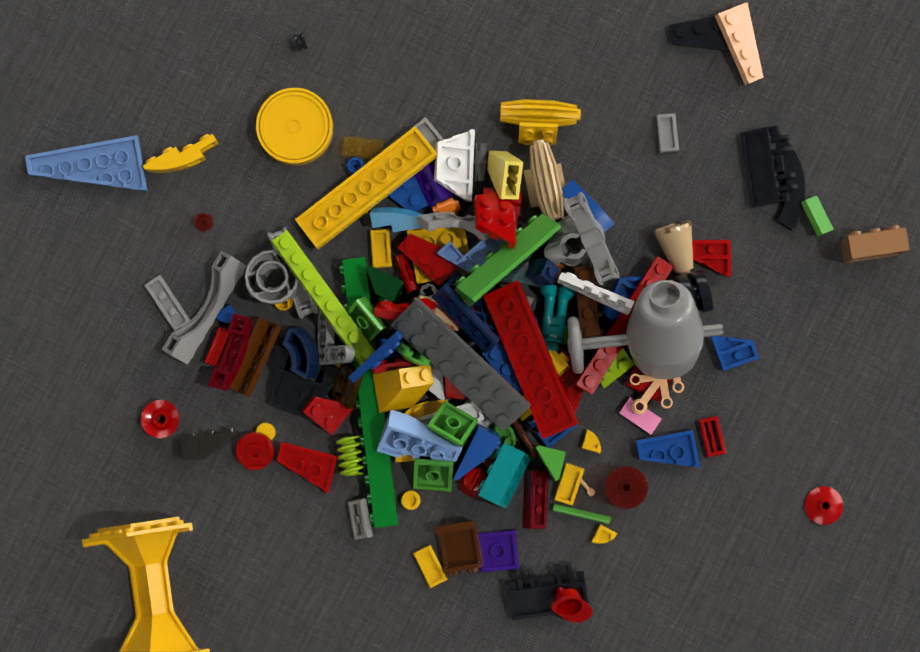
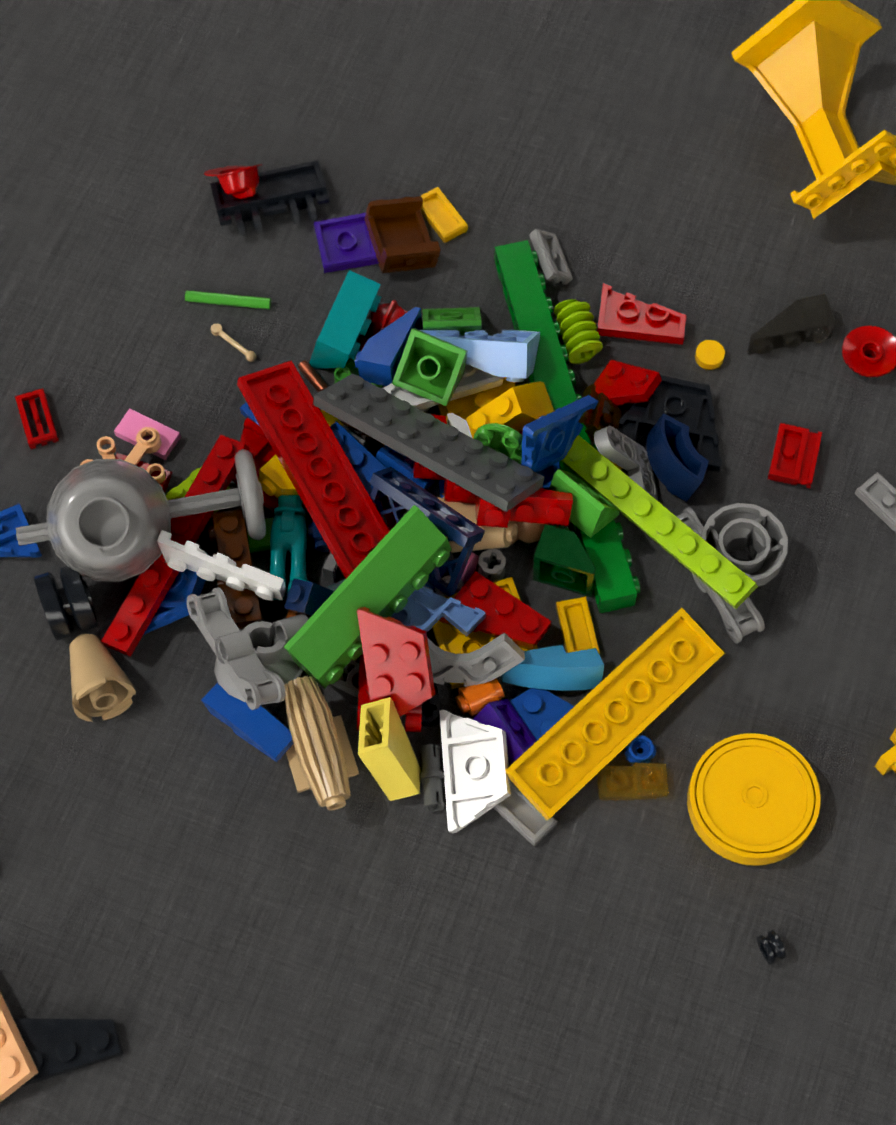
camera: 170 degrees right, 20 degrees down
light grey arch [162,251,247,365] -> none
clear red plate [195,213,213,232] -> none
dark red slope [208,313,251,391] -> none
blue tile [216,304,237,324] -> none
reddish brown fence [229,316,282,397] -> none
red tile [236,431,275,470] -> none
red pin [394,254,419,294] -> none
yellow tile [401,491,421,510] -> none
yellow plate [500,99,581,146] -> none
dark red slope [523,470,549,529] -> none
bright green slope [535,446,566,481] -> none
yellow tile [554,463,584,506] -> none
yellow tile [582,430,601,453] -> none
yellow tile [591,524,618,544] -> none
clear red wheel [603,466,648,509] -> none
blue wing [636,430,701,468] -> none
light grey tile [656,113,679,153] -> none
red wing [692,240,731,277] -> none

